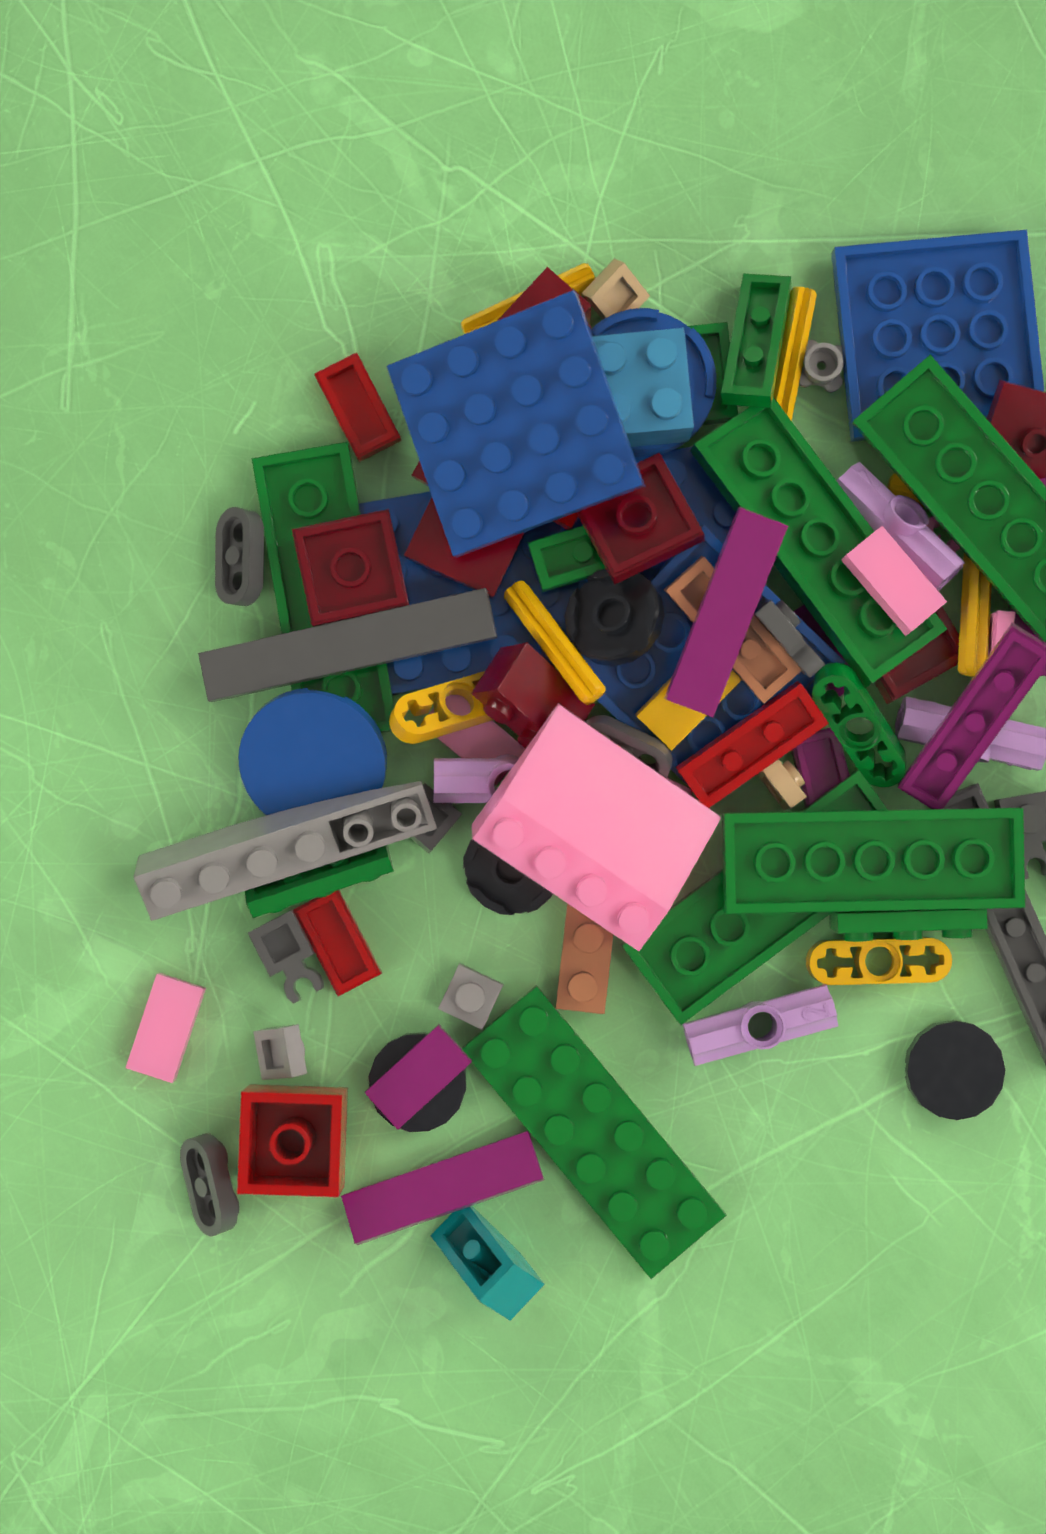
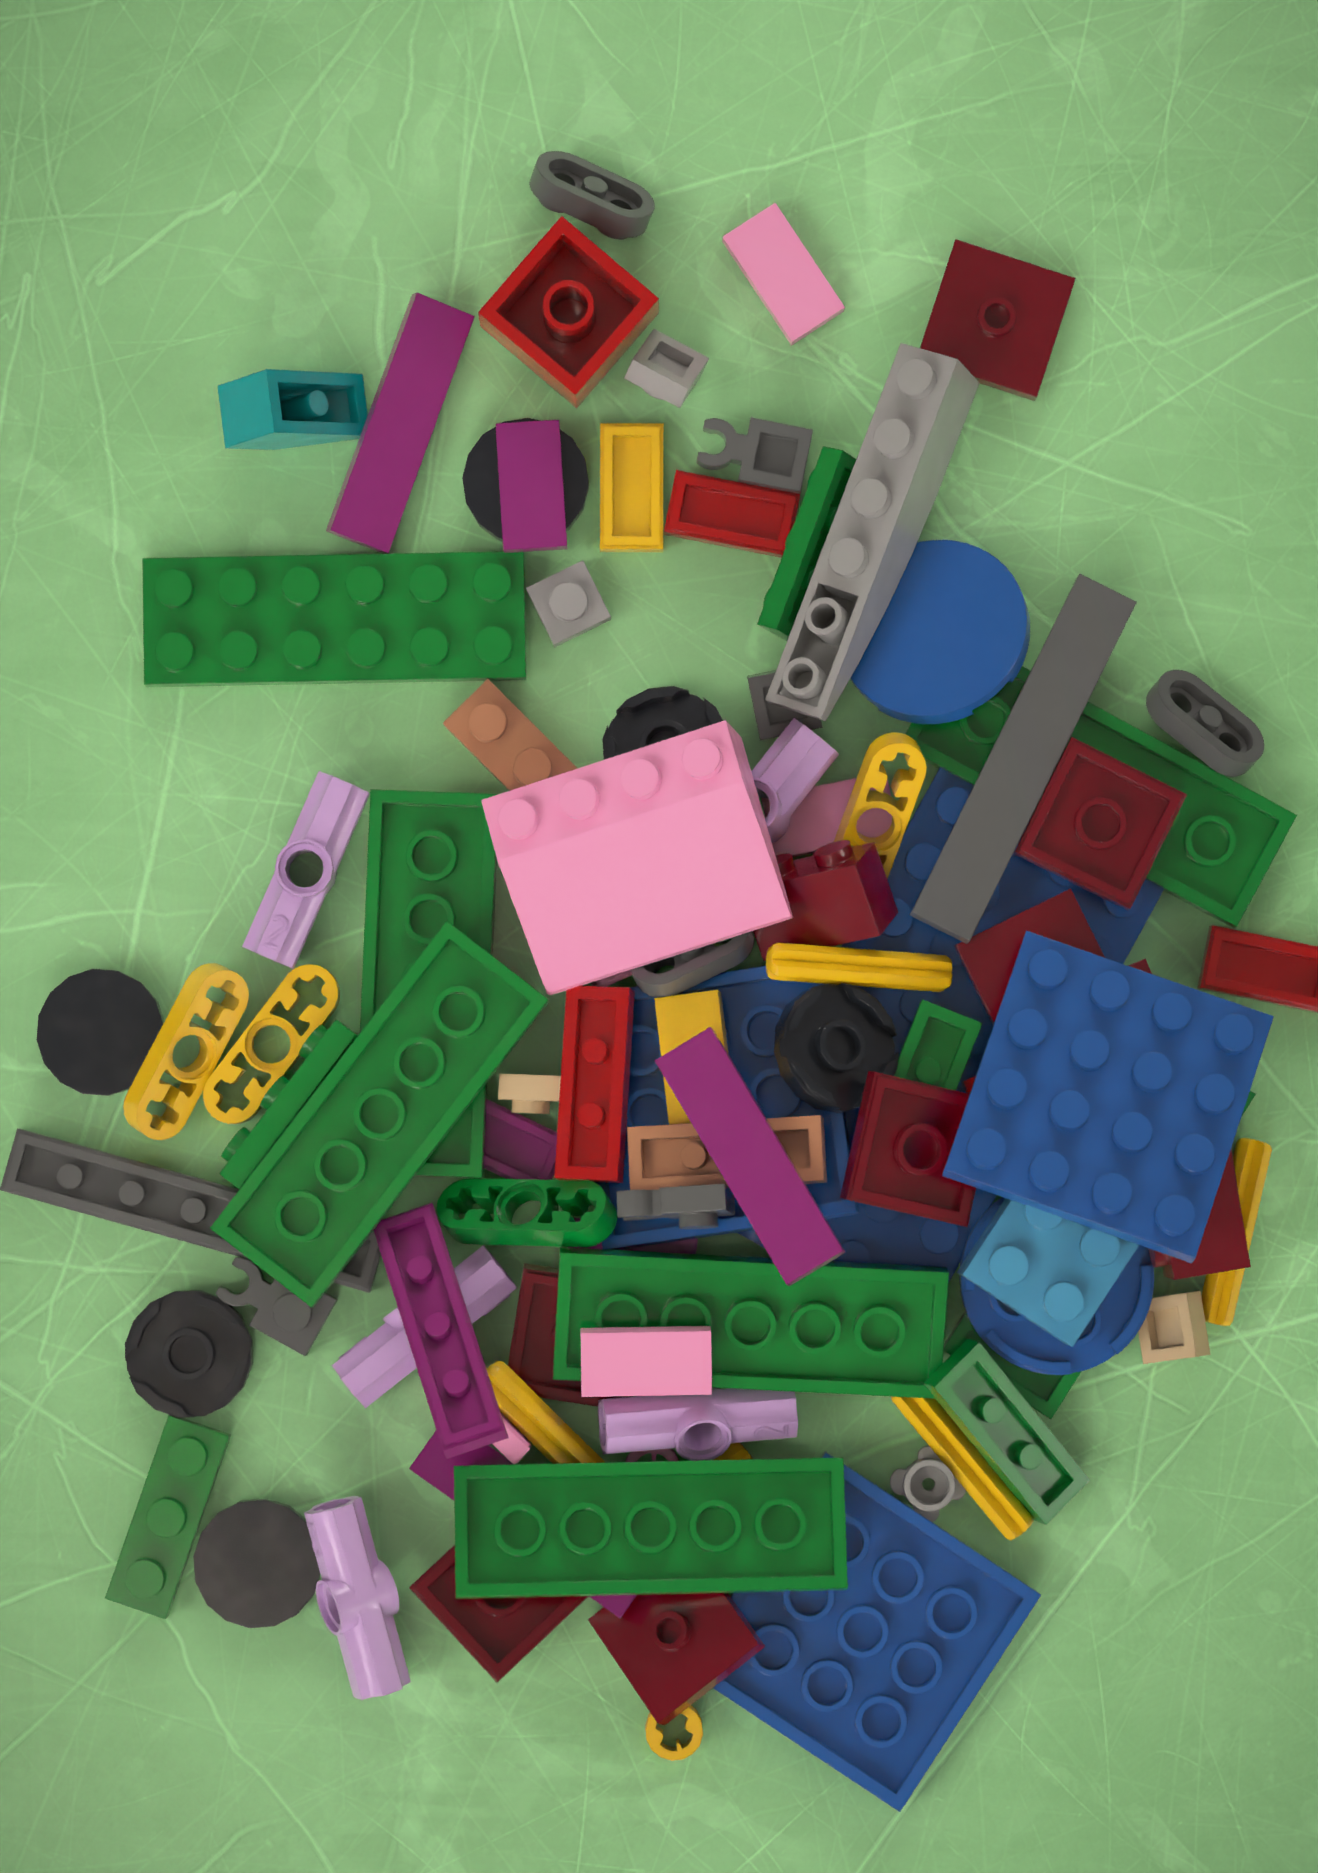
camera: 125 degrees right, 0 degrees up
none -> yellow beam [123,963,249,1140]
none -> yellow tile [600,423,664,552]
none -> dark red plate [920,239,1076,401]

